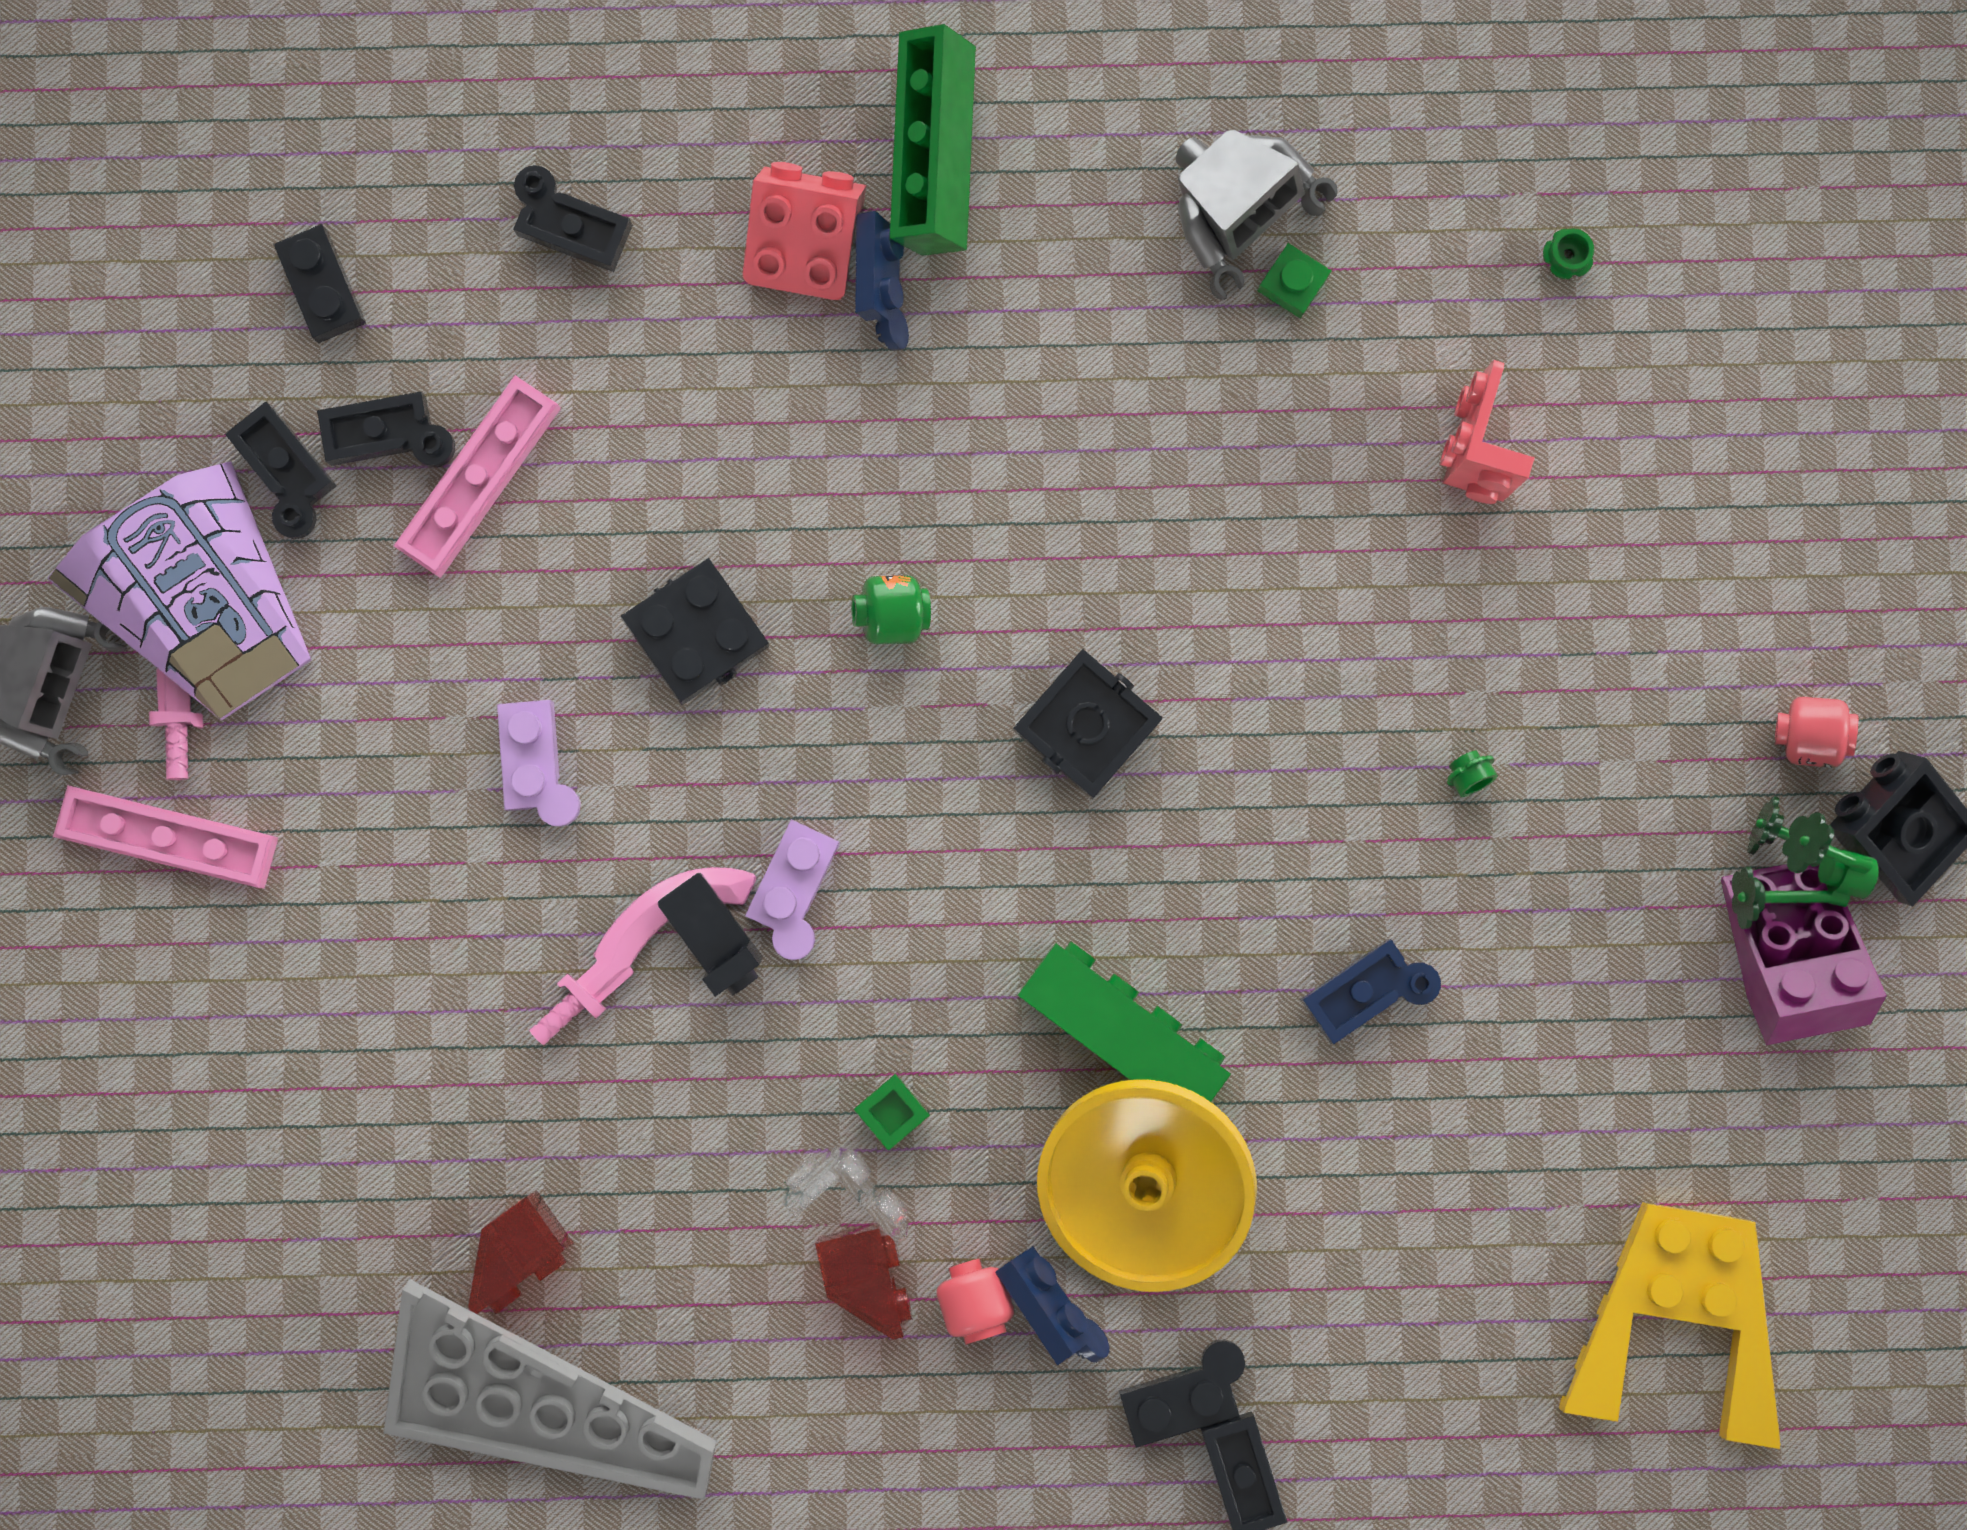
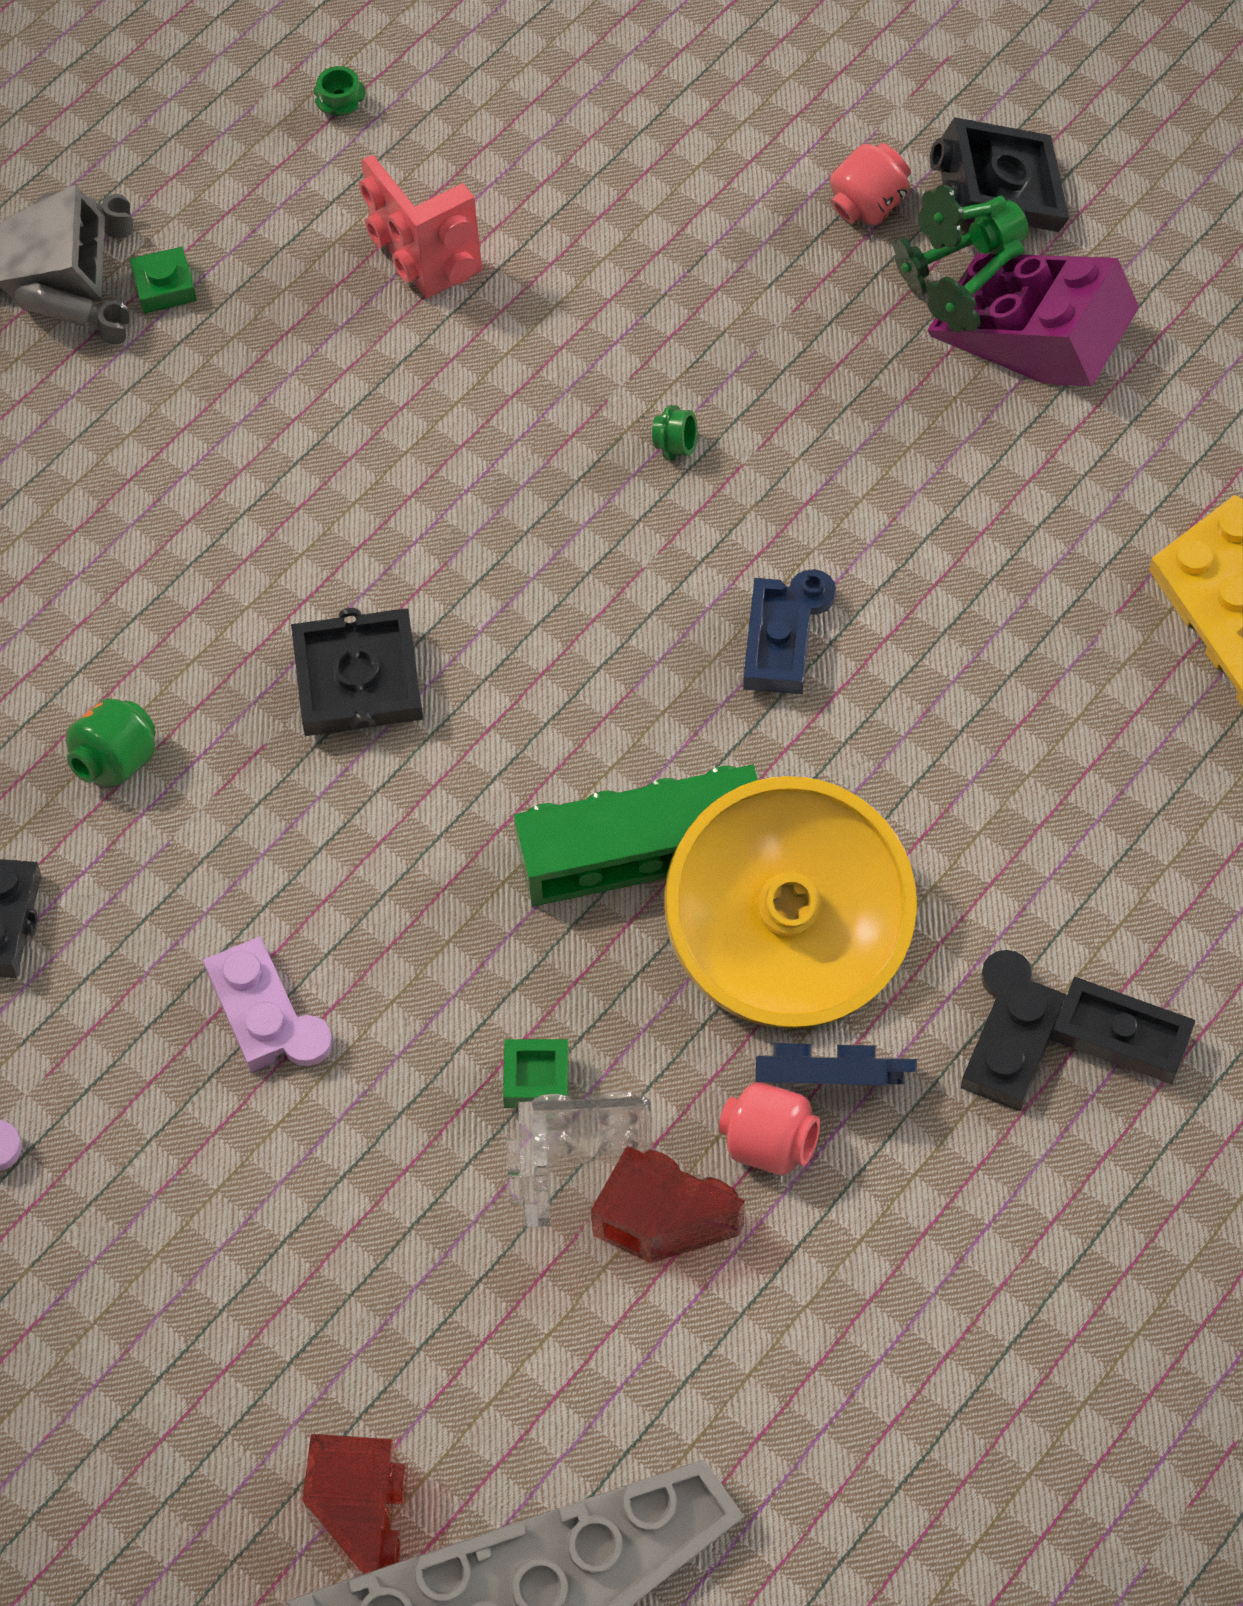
camera: 45 degrees left, 25 degrees down
bright pink sword [529,867,756,1045] -> none
black bracket [658,873,763,997] -> none

